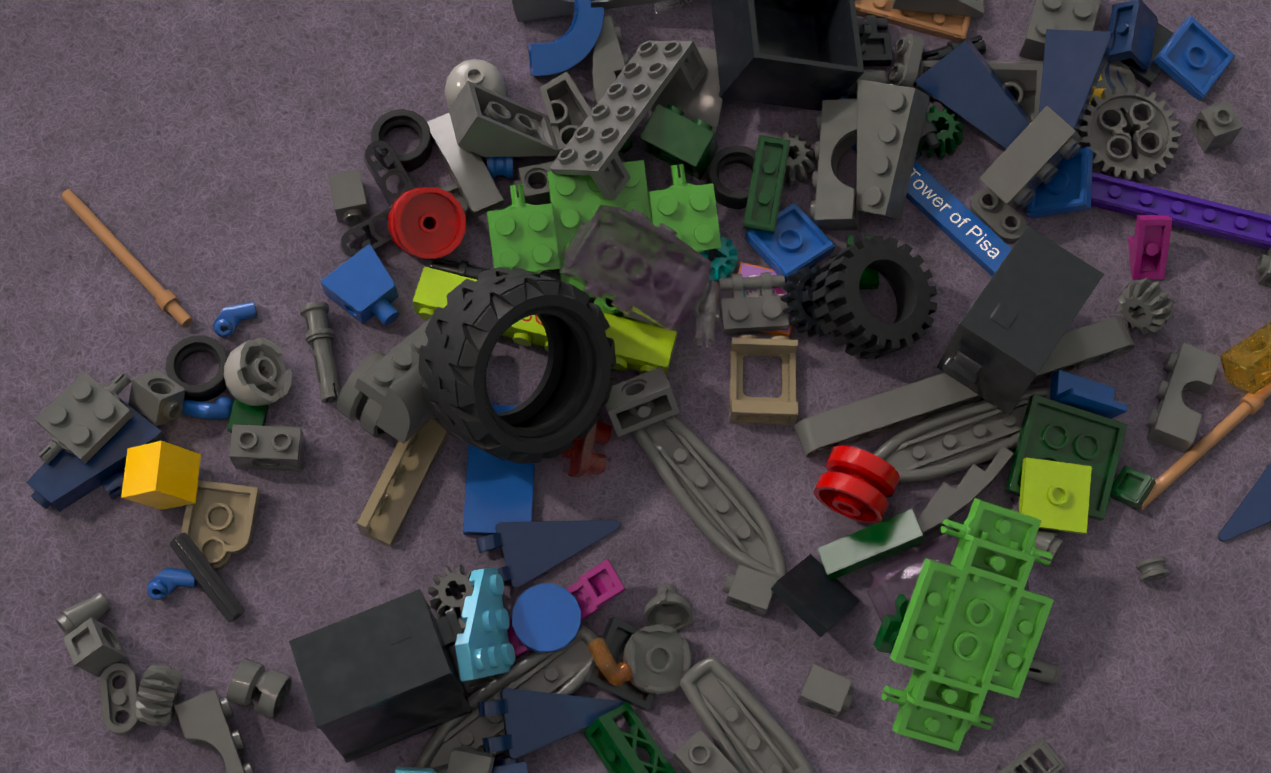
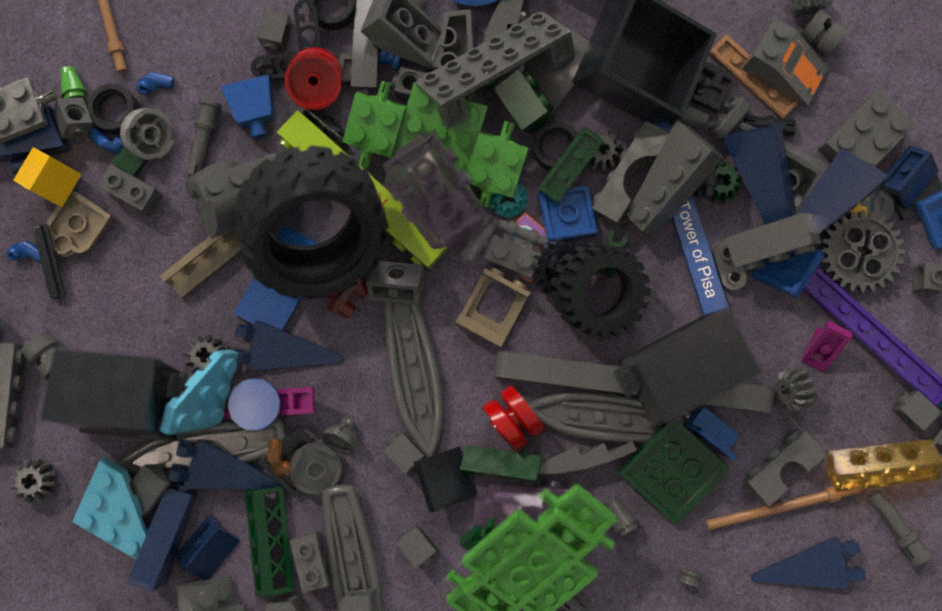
camera: 30 degrees right, 15 degrees up
lime plate [1019,457,1092,534] -> none
dark green tile [1110,466,1156,509] -> none
none -> bright green cone [60,66,87,102]

